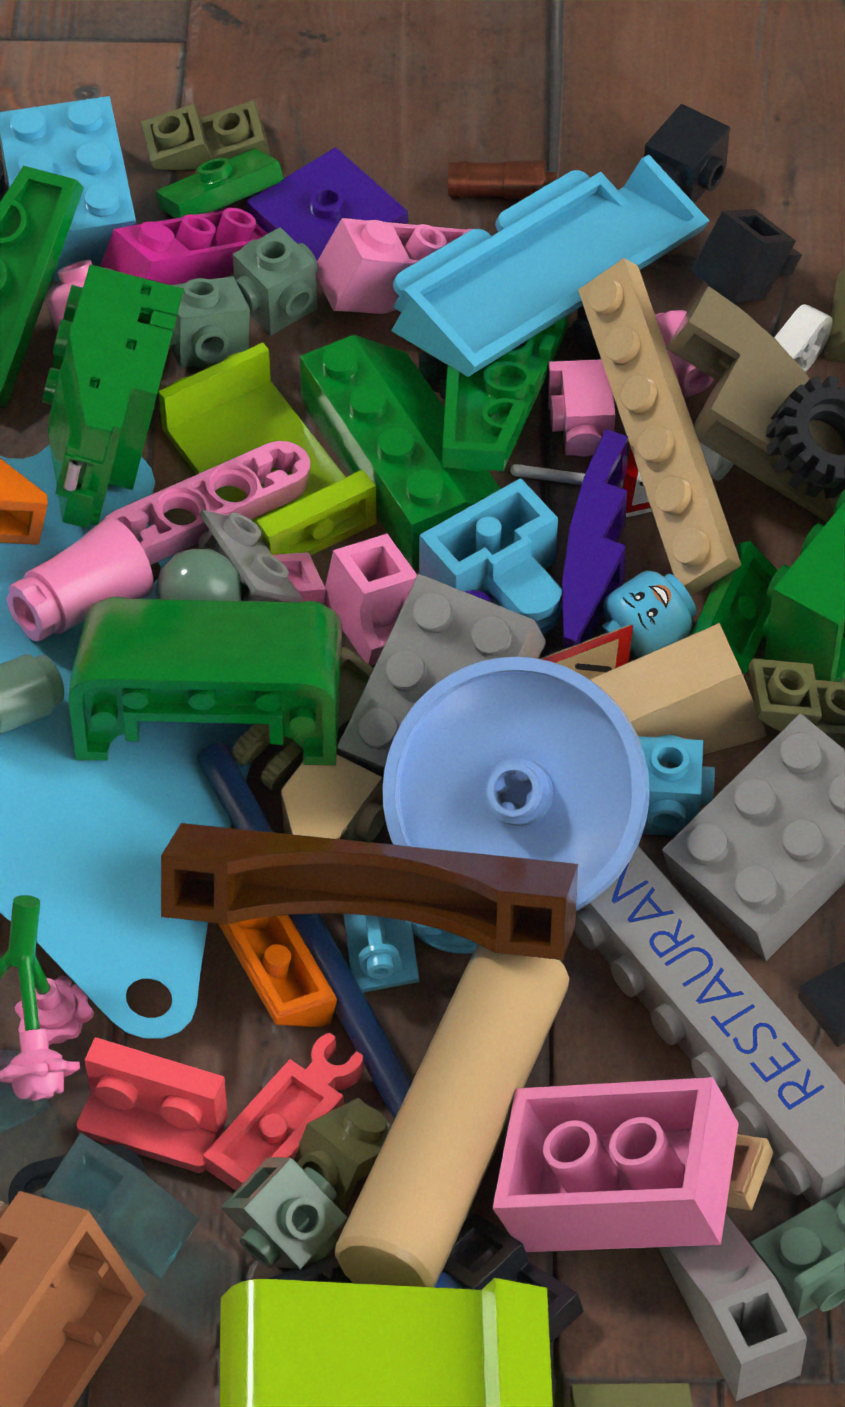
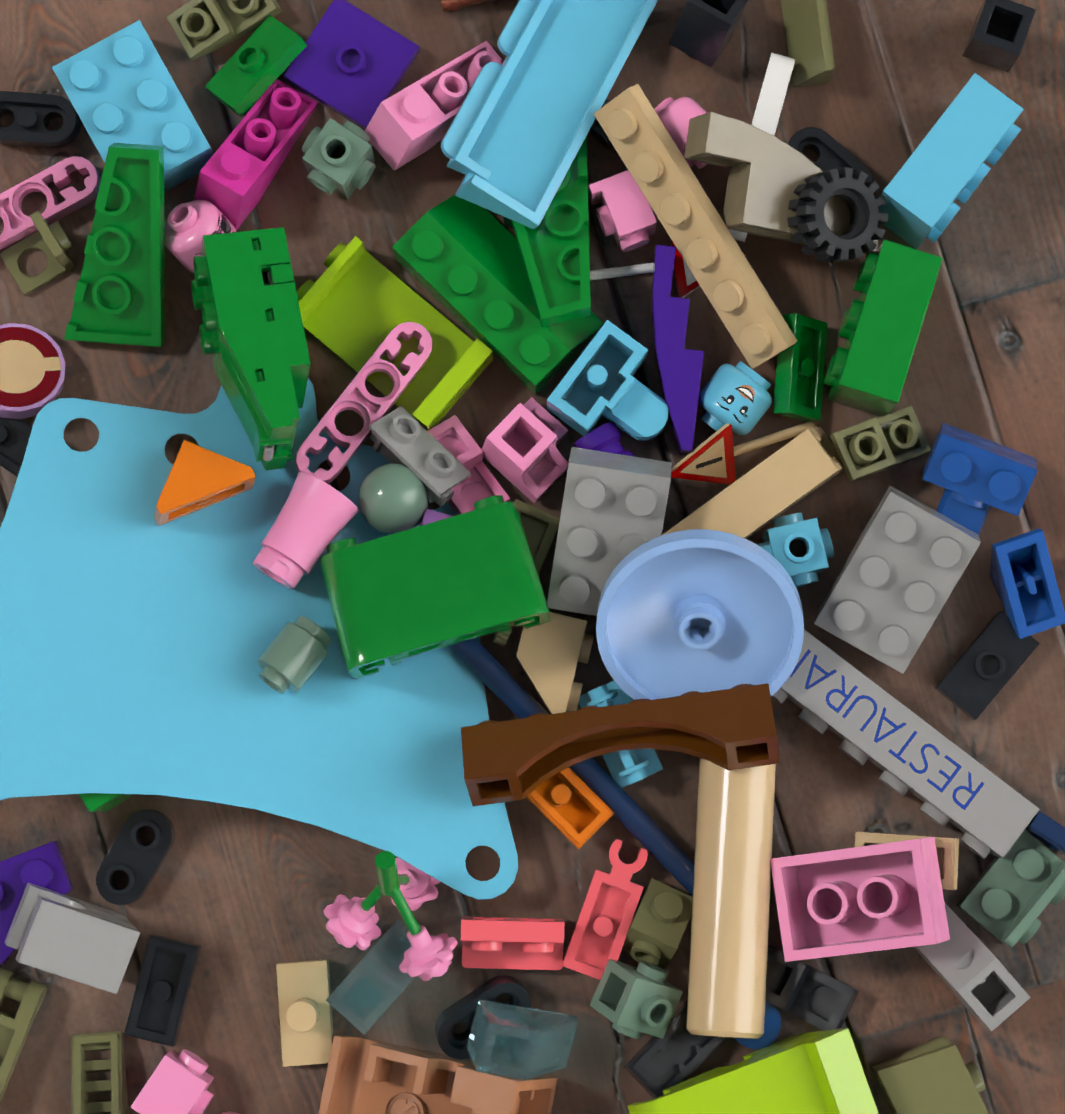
camera: 15 degrees left, 30 degrees up
sand green brick [170,276,250,368] -> none

